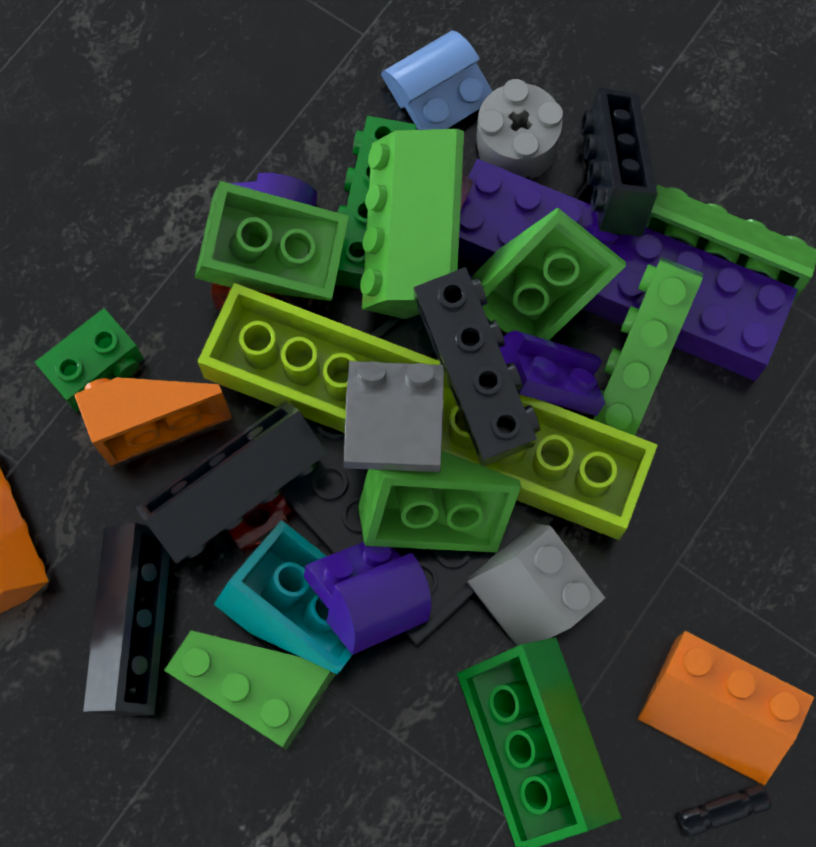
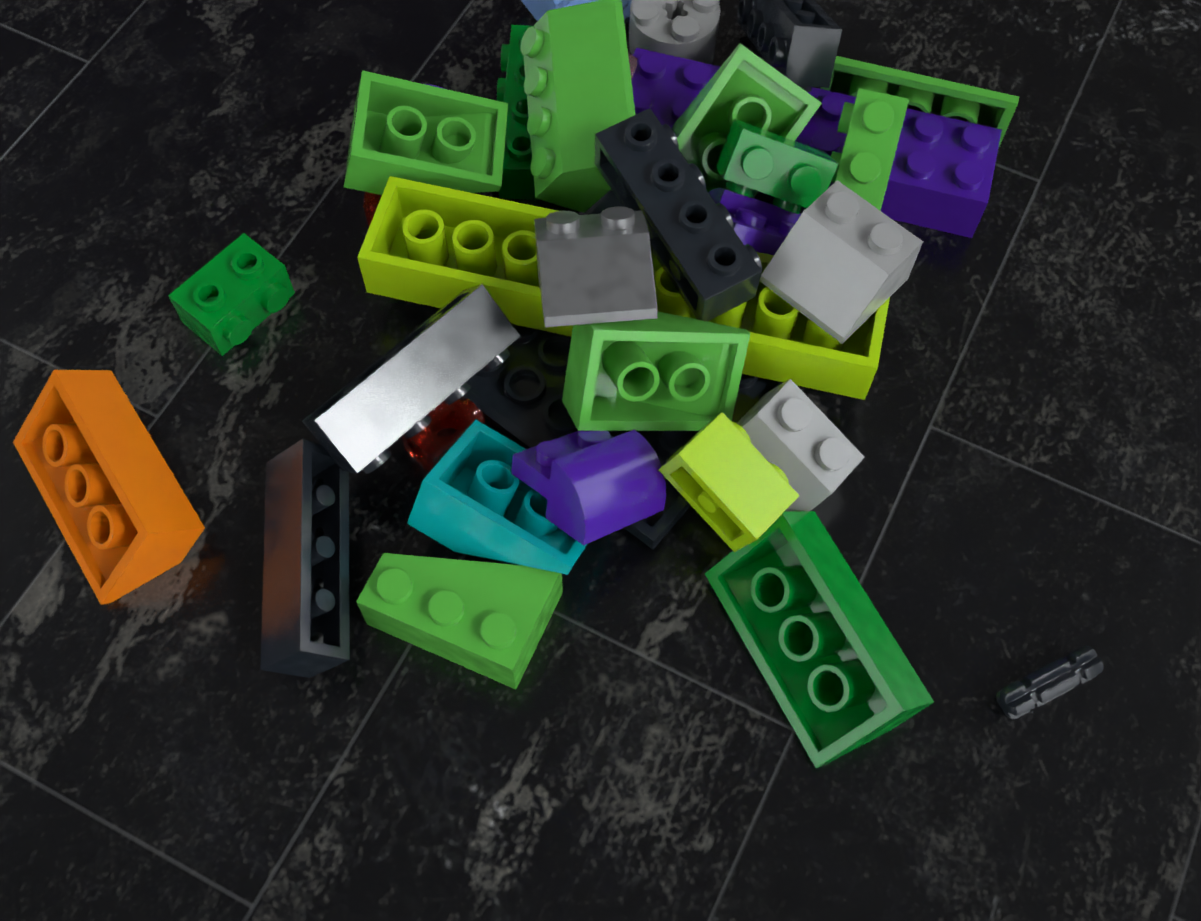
camera: 10 degrees left, 10 degrees down
orange slope [74,377,233,466] -> none
orange slope [637,631,814,786] -> none
none -> lime brick [659,412,800,552]
none -> green brick [716,119,838,214]
none -> light grey slope [760,180,923,344]

